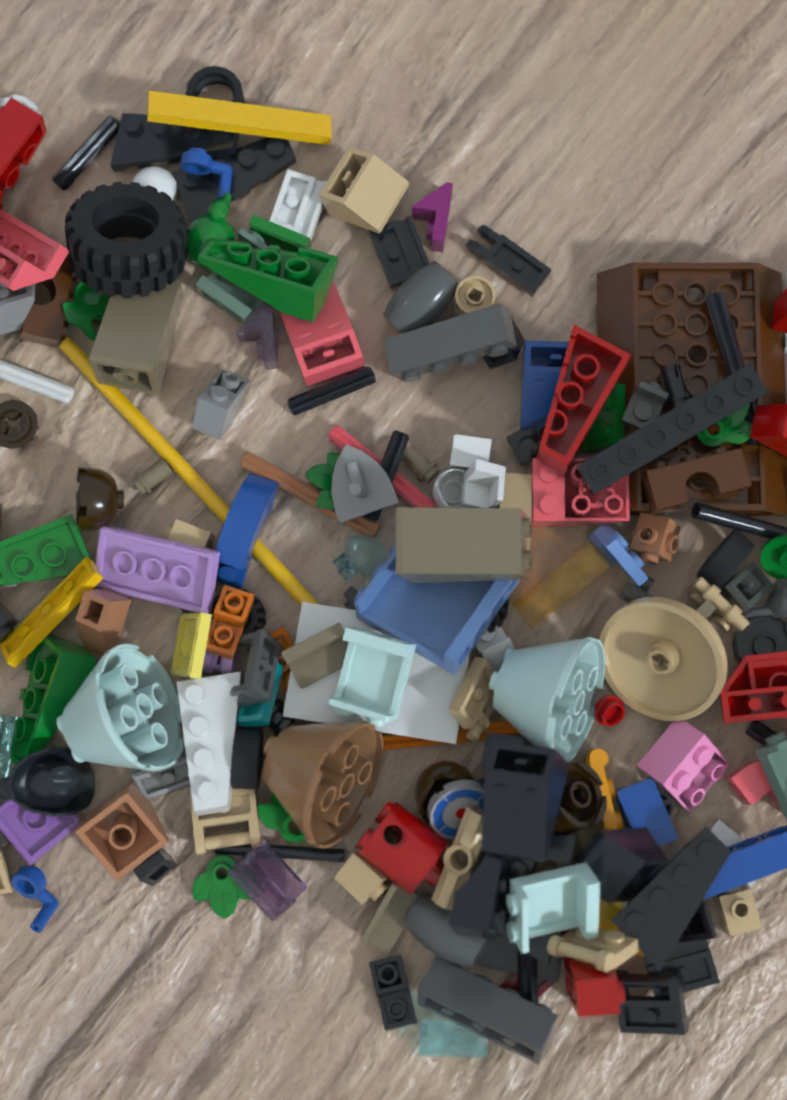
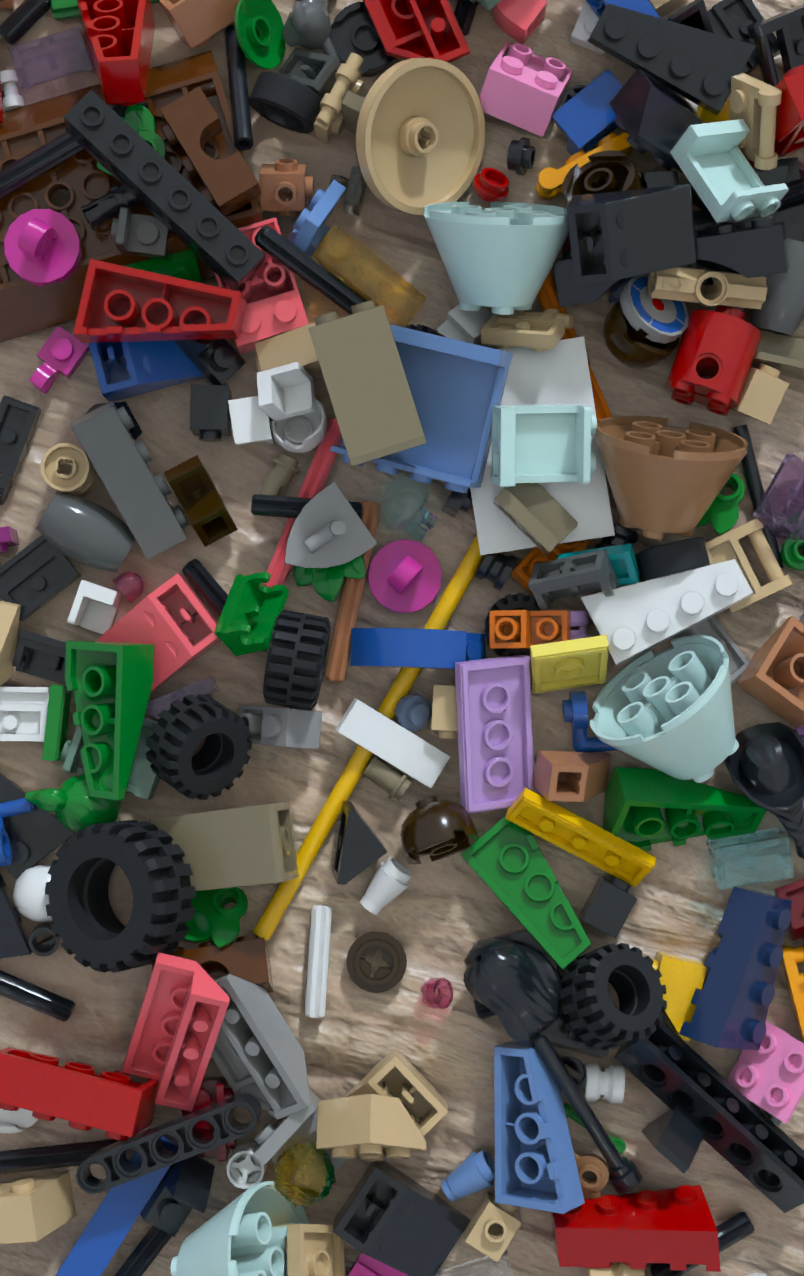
camera: 115 degrees left, 5 degrees up
none -> dark pink tile [4,209,82,286]
none -> black hinge [12,629,66,685]
none -> black hinge [28,923,60,956]
none -> dark pink plate [29,326,90,394]
none -> white panel [67,579,123,634]
none -> clear pink hinge [112,572,144,604]
none -> black tyre [146,694,252,800]
none -> dark brown brick [164,455,238,547]
none -> black brick [190,384,232,442]
none -> green hinge [214,572,289,656]
none -> black axle [255,225,367,315]
none -> black tyre [263,610,331,711]
none -> black slope [332,801,387,885]
none -> white tile [335,698,451,788]
none -> white cone [360,857,412,915]
none -> dark pink tile [368,539,442,614]
none -> sand blue plate [395,694,431,732]
none -> black wheel [474,553,518,591]
none -> black plate [507,137,536,176]
none -> blue plate [562,691,618,752]

